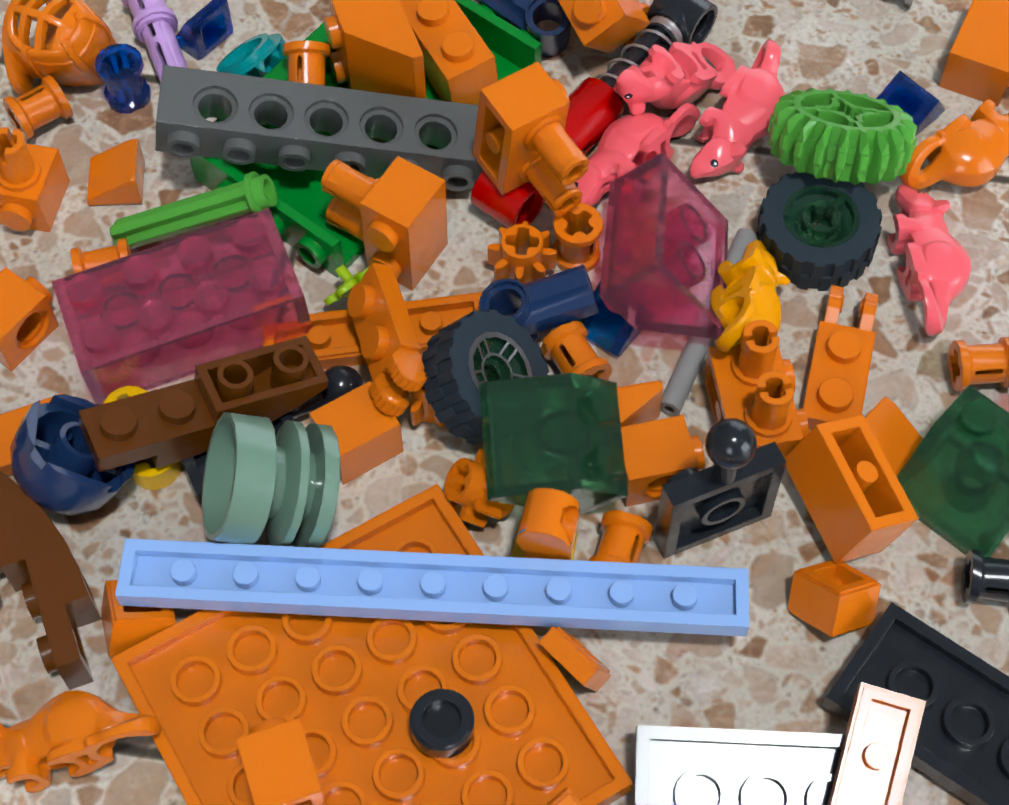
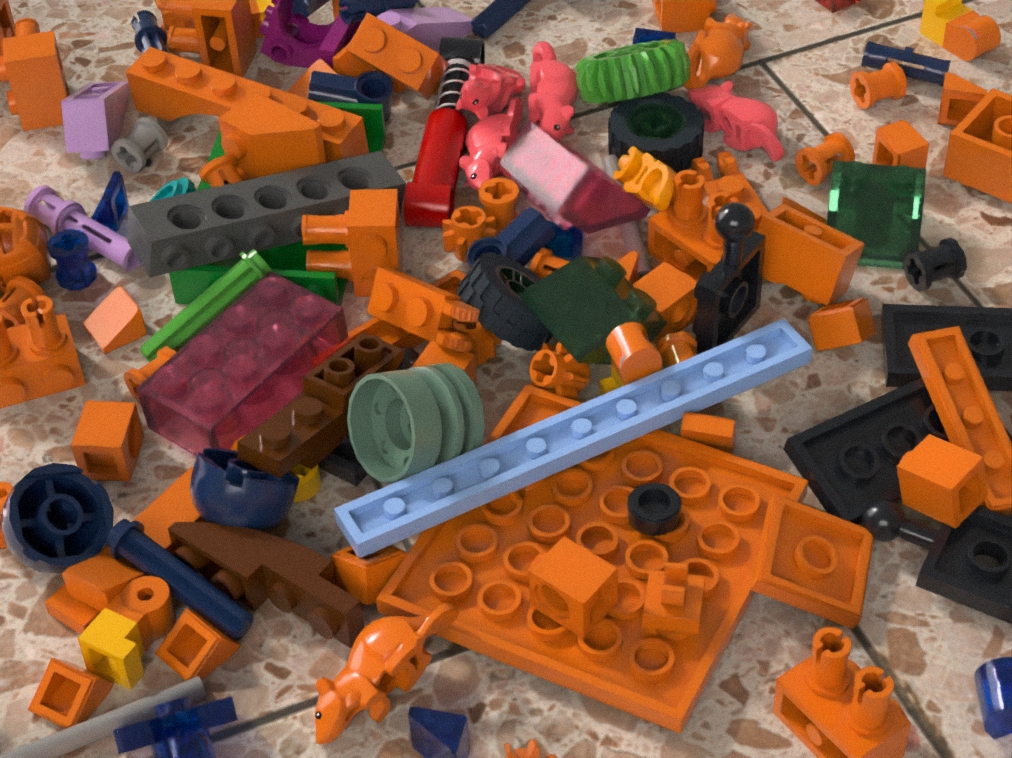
camera: 30 degrees left, 15 degrees down
lime plant [323,264,370,306] -> none
orange brick [472,62,590,217] -> none

